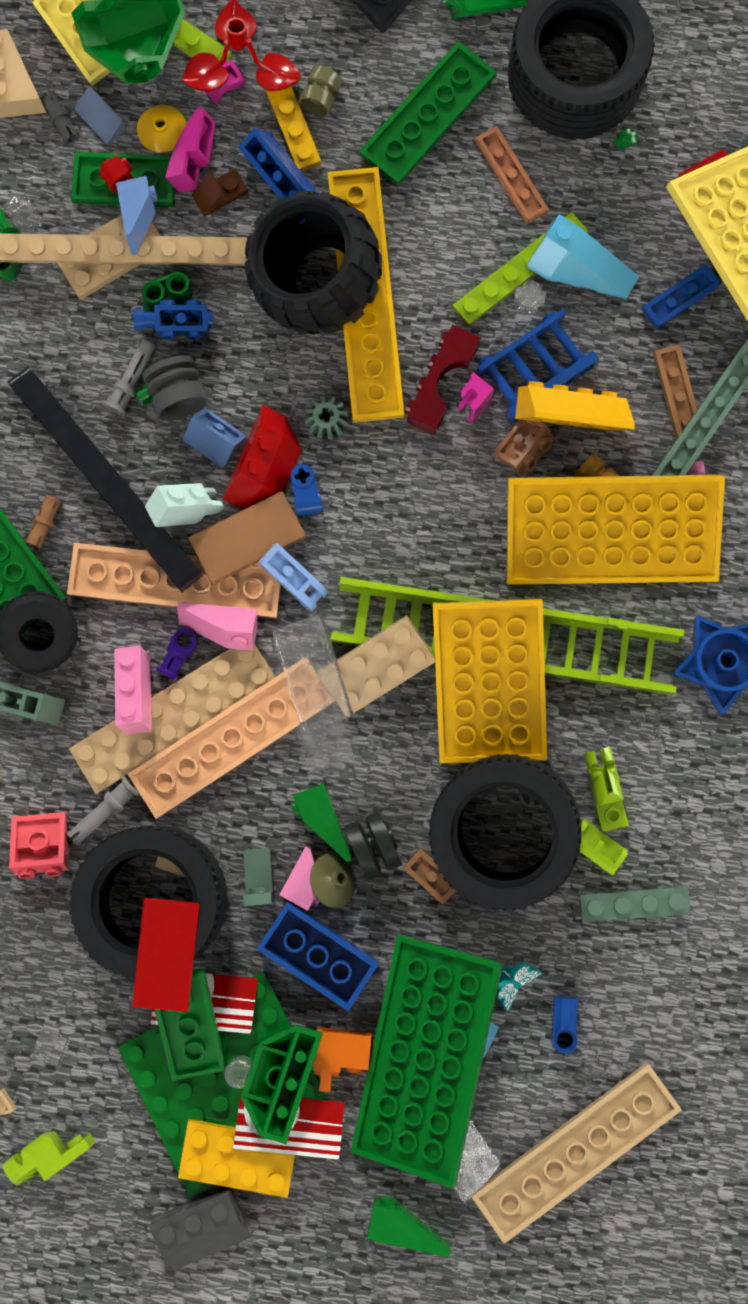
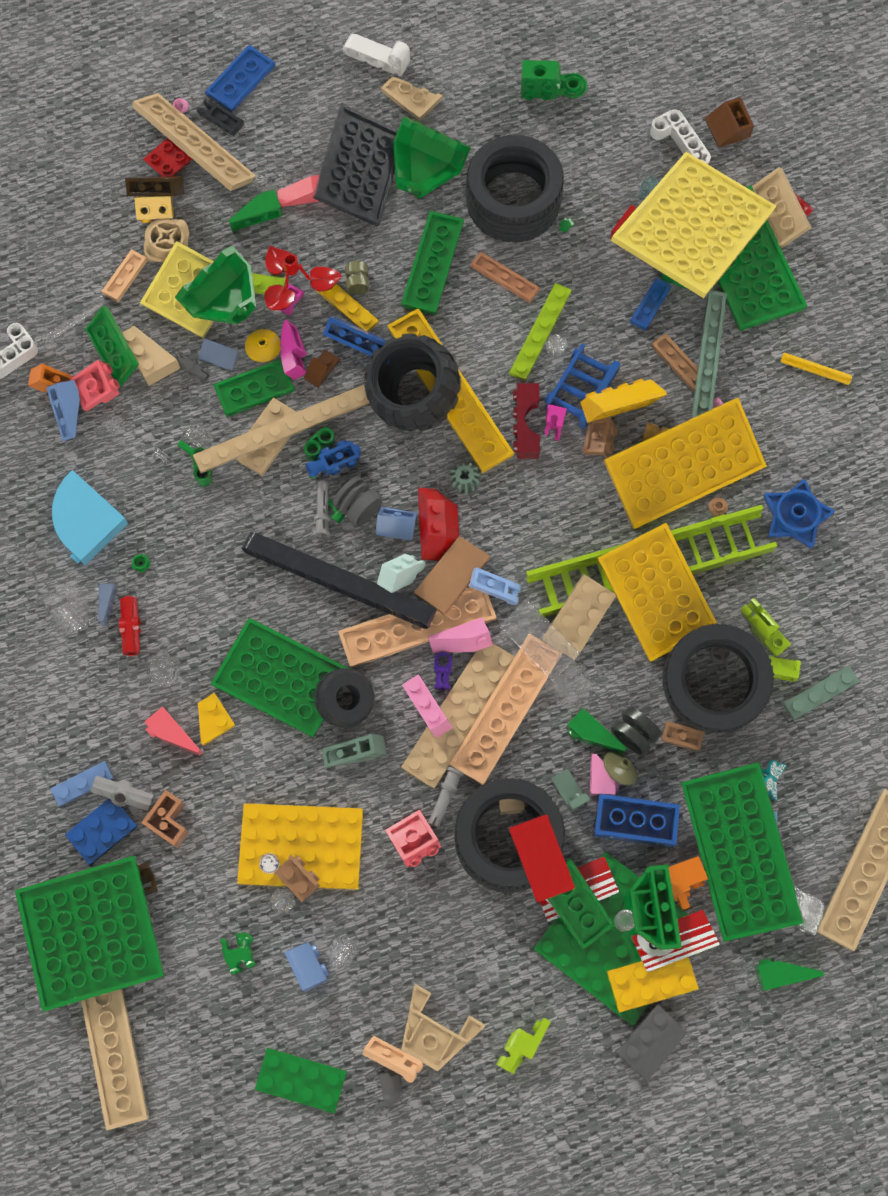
camera: 30 degrees left, 10 degrees down
medium nougat pin [25,495,61,549] -> none
red plate [99,155,133,193] -> none
medium blue slope [116,176,158,255] -> none
blue piece [291,464,324,518] -> none
medium azure wedge [526,214,639,299] -> none
blue piece [550,996,578,1054] -> none
none -> medium nougat plate [709,498,728,517]

